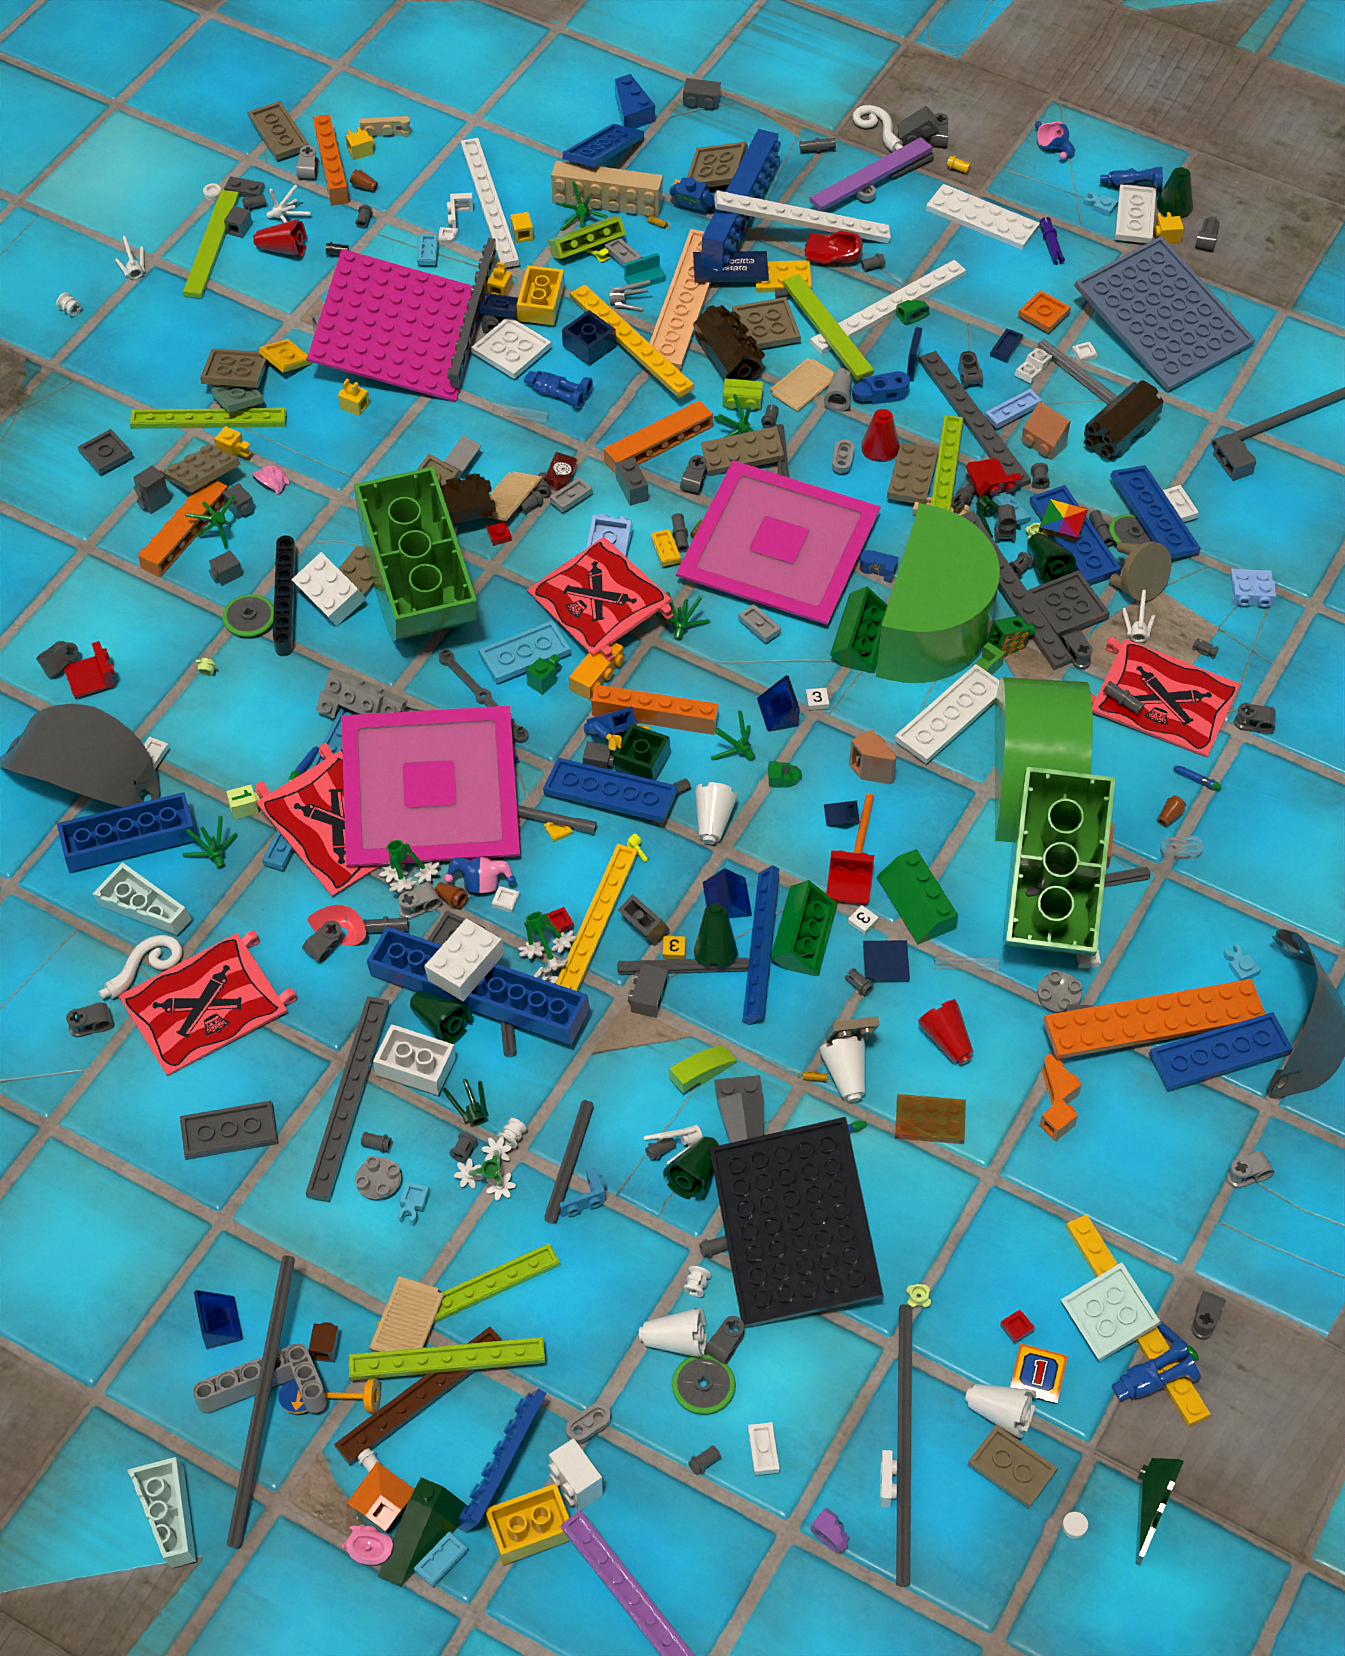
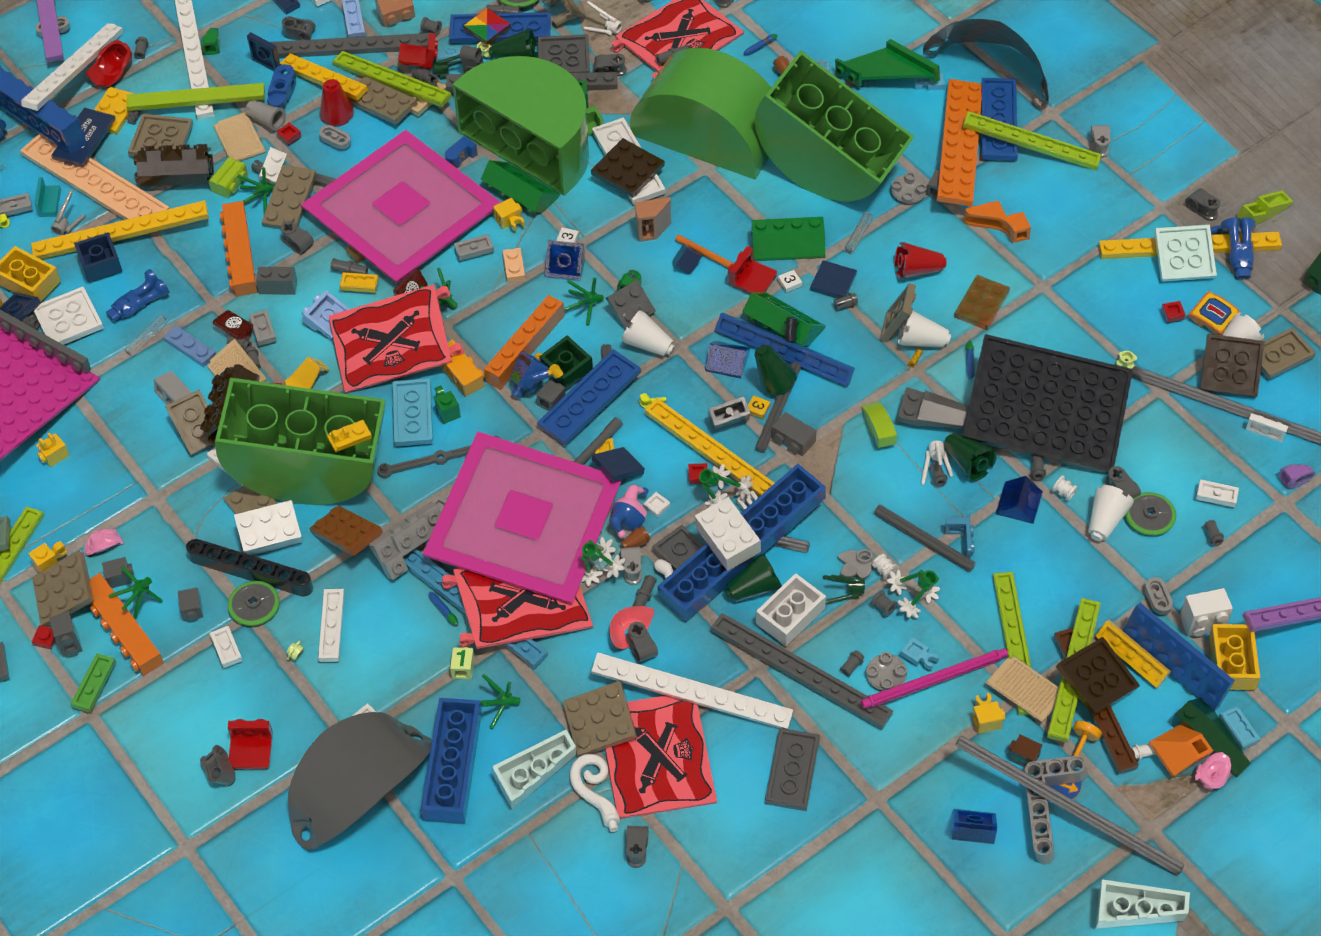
camera: 65 degrees left, 0 degrees up
none -> bright green plate [70,653,116,713]
none -> medium blue plate [163,325,216,368]
none -> white plate [210,626,243,668]
none -> white plate [258,147,287,185]
none -> red plate [276,122,302,145]
none -> yellow plate [280,53,368,101]
none -> yellow piece [284,357,329,389]
none -> dark orange plate [309,505,383,556]
none -> white plate [318,589,345,662]
none -> yellow plate [327,420,372,452]
none -> clear red slope [393,268,428,296]
none -> yellow brick [493,198,525,231]
none -> light nougat plate [503,248,525,282]
none -> dark tan plate [563,681,638,757]
none -> dark brown plate [591,138,665,198]
none -> dark blue tile [591,447,645,482]
none -> white plate [591,652,793,729]
none -> dark grey plate [606,280,656,330]
none -> white arm [654,559,673,579]
none -> black pin [784,317,799,341]
none -> green piece [835,39,940,87]
none -> light grey plate [838,549,875,578]
none -> dark pink piece [860,648,1008,709]
none -> lime tile [963,111,1102,171]
none -> yellow brick [972,693,1006,734]
none -> clear blue slope [996,476,1043,524]
none -> dark brown plate [1056,637,1140,716]
none -> yellow plate [1096,620,1171,688]
none -> dark brown plate [1200,334,1265,397]
none -> lime slope [1237,190,1294,225]

